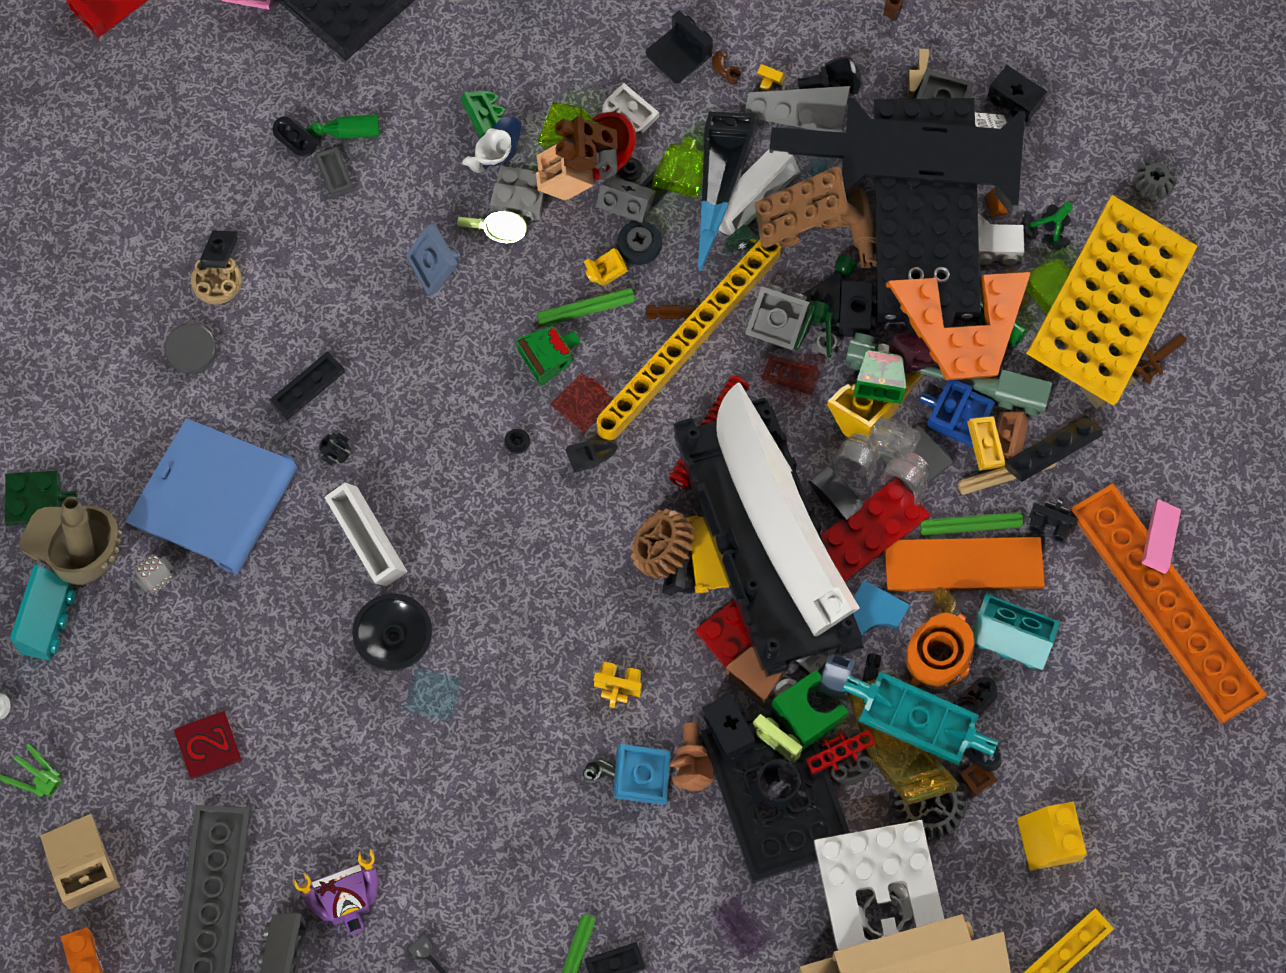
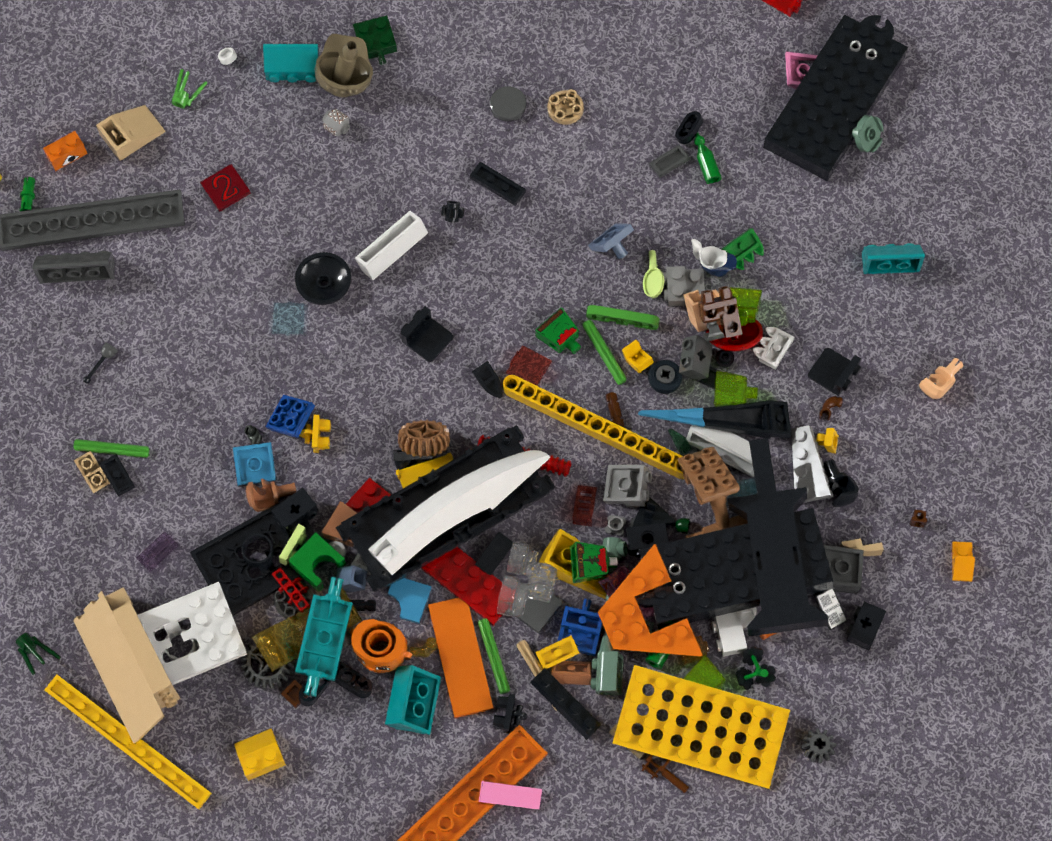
camera: 80 degrees right, 0 degrees up
medium blue door [125,418,298,574] -> none
black plate [200,230,238,269] -> none
torso [293,849,379,935] -> none
black plate [505,429,530,454] -> none
dark green plant [794,301,834,358] -> none
none -> blue tile [265,395,315,438]
none -> black bracket [400,306,453,362]
none -> bright green beam [586,305,660,330]

